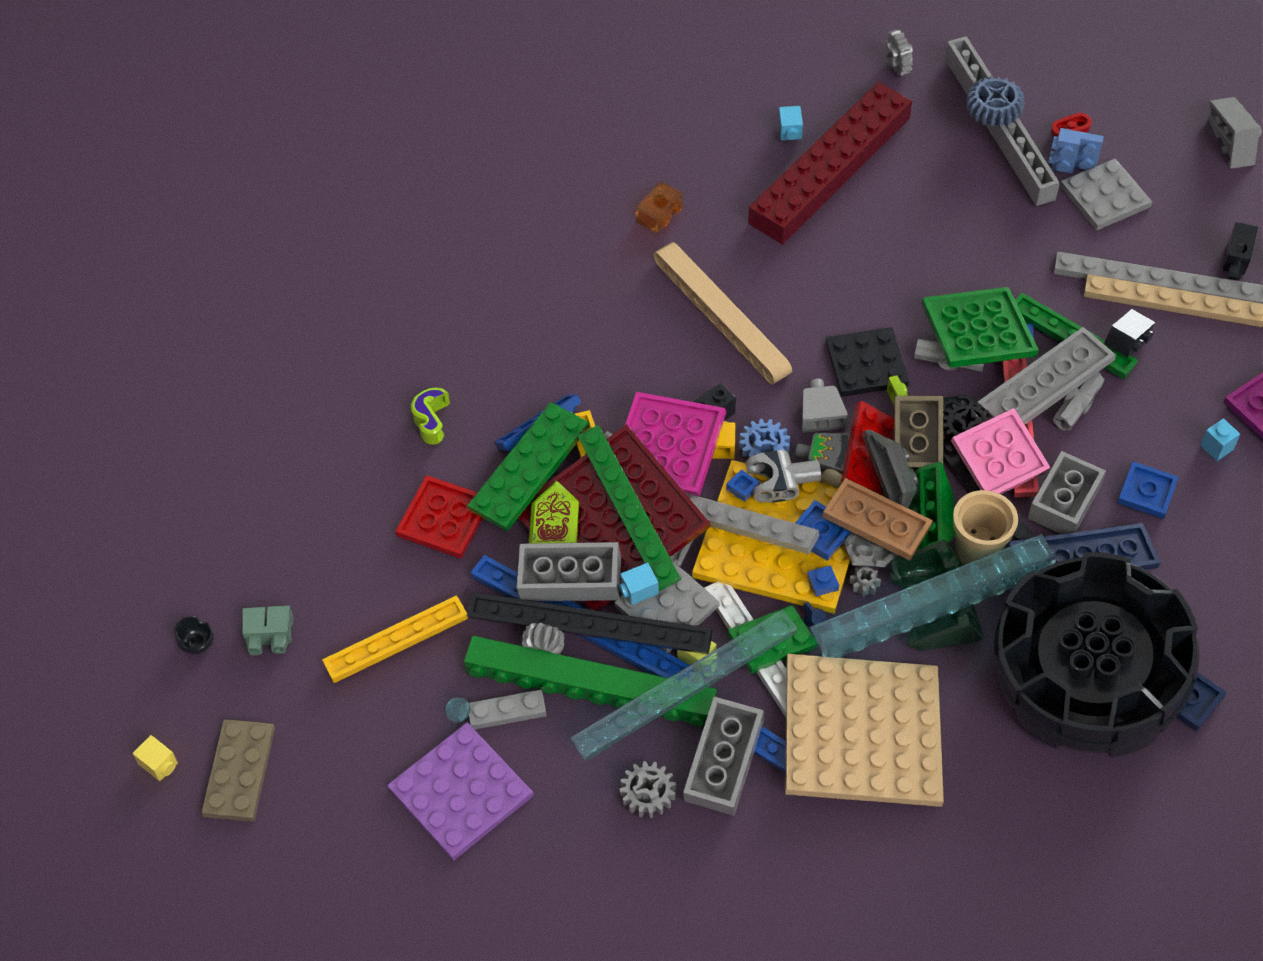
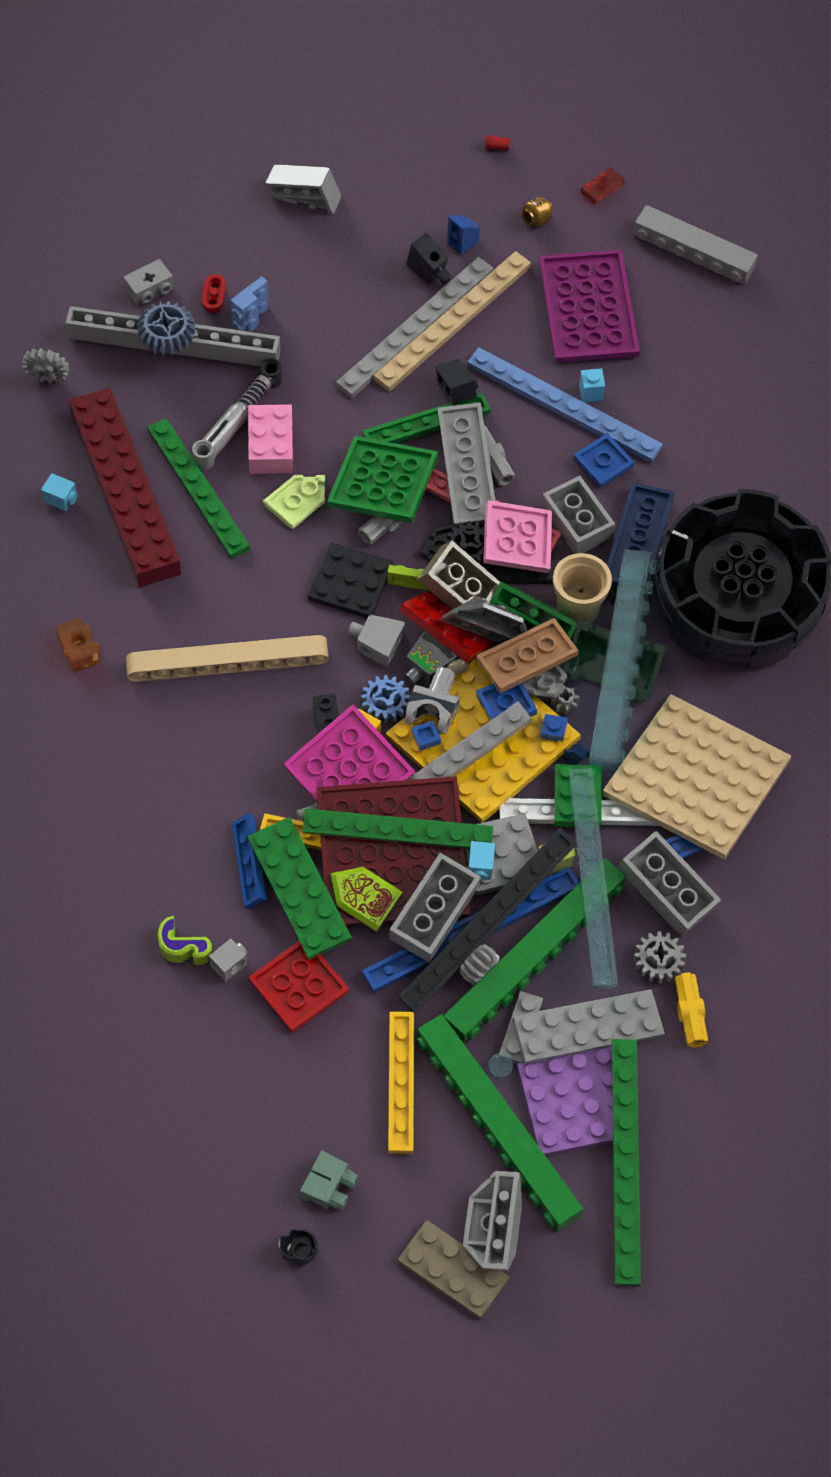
camera: 65 degrees left, 5 degrees up
light yellow brick [132,735,178,781] -> none
light grey plate [1060,158,1152,231] -> none
none -> light grey brick [123,259,174,307]
none -> green plate [147,418,250,559]
none -> piece [192,358,282,470]
none -> light grey brick [209,938,247,982]
none -> bright pink brick [248,405,293,474]
none -> yellowish green tile [263,475,325,529]
none -> green brick [416,1014,584,1233]
none -> light grey wedge [463,1171,522,1271]
none -> medium blue plate [467,347,663,463]
none -> light grey plate [512,989,665,1065]
none -> green plate [611,1039,641,1286]
none -> yellow piece [674,972,708,1048]

